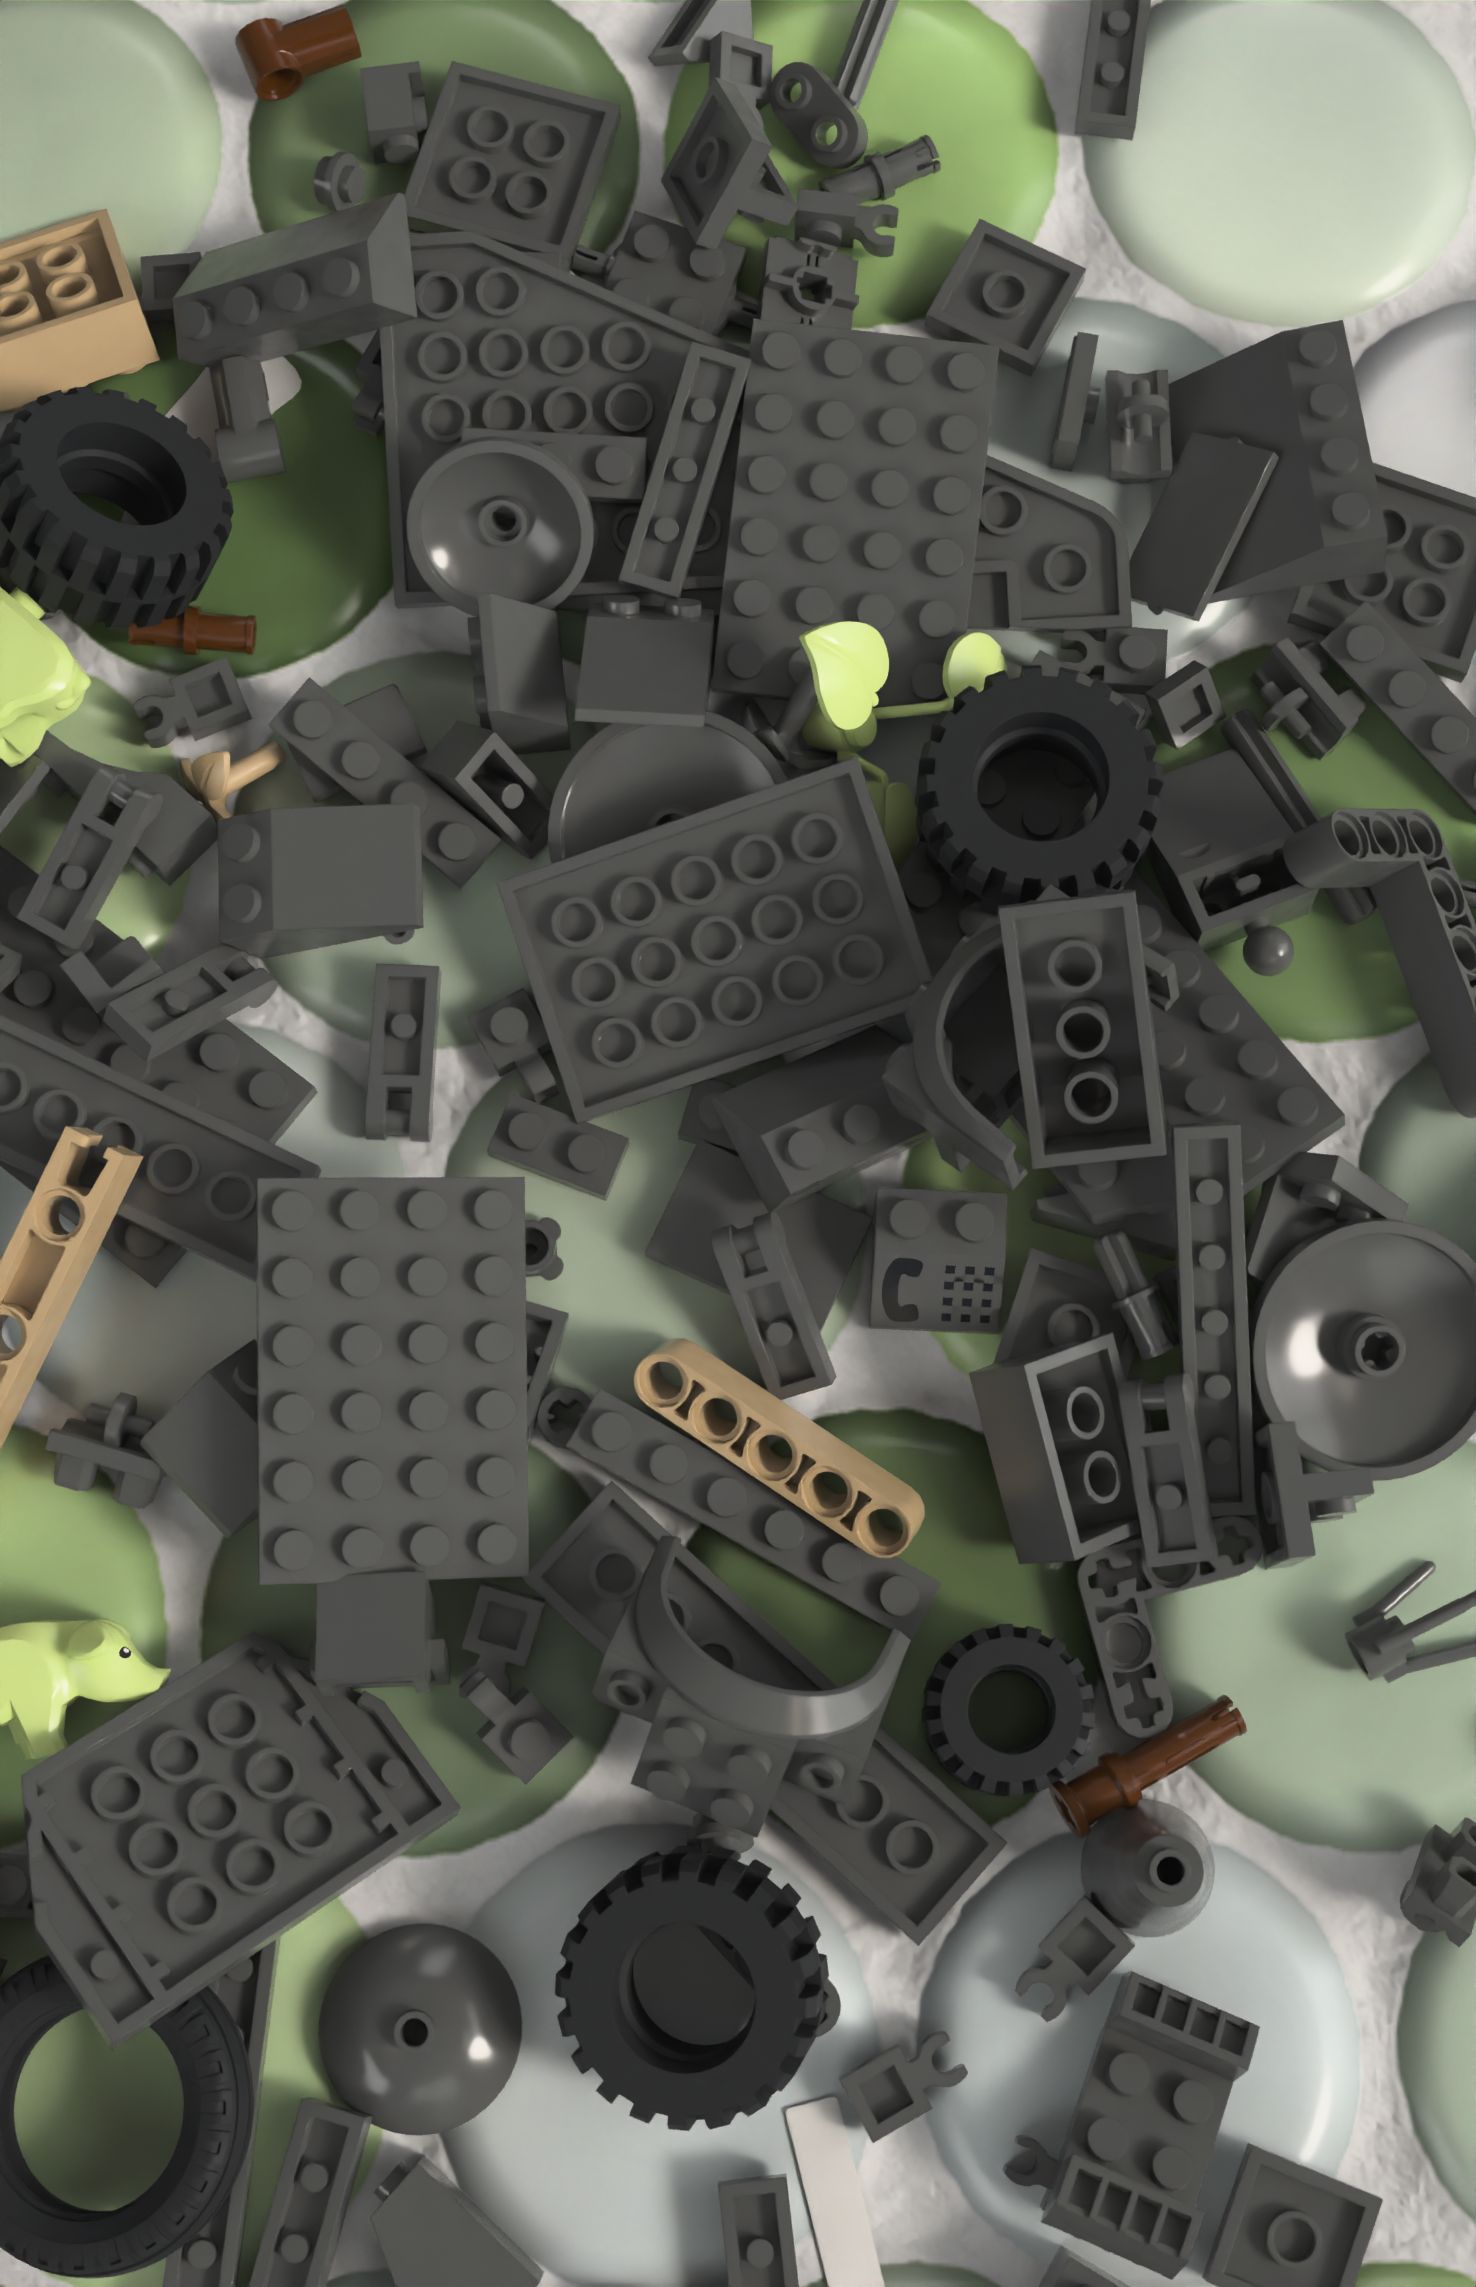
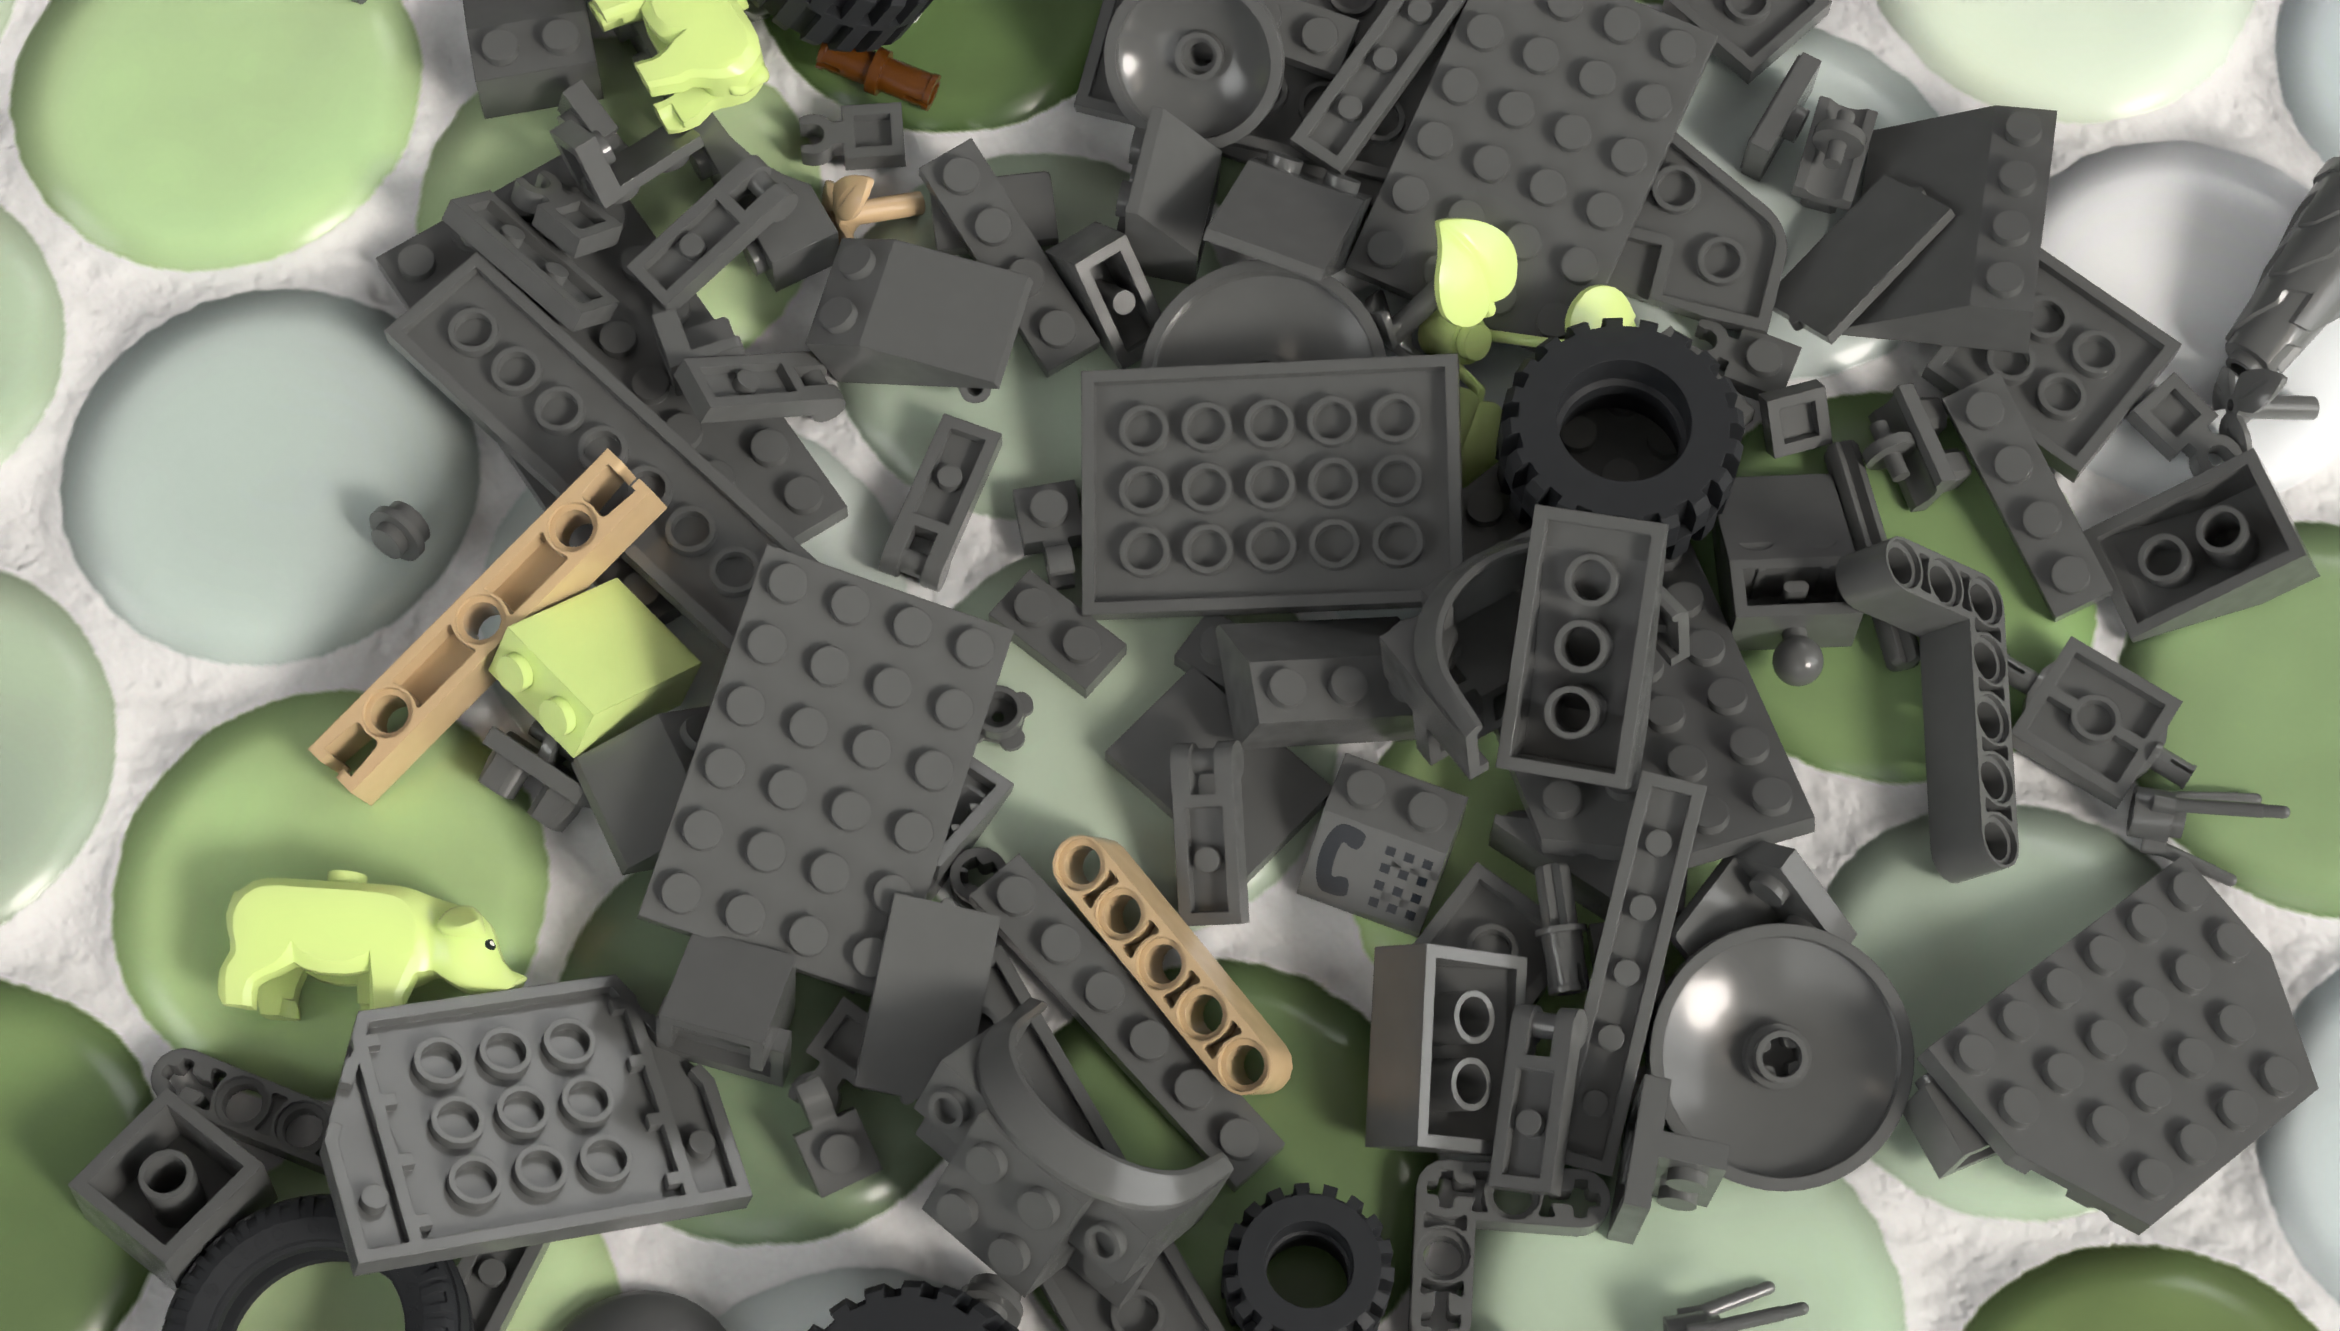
camera: 15 degrees right, 10 degrees down
none -> yellowish green brick [488,578,702,758]
none -> dark grey piece [853,892,1001,1105]

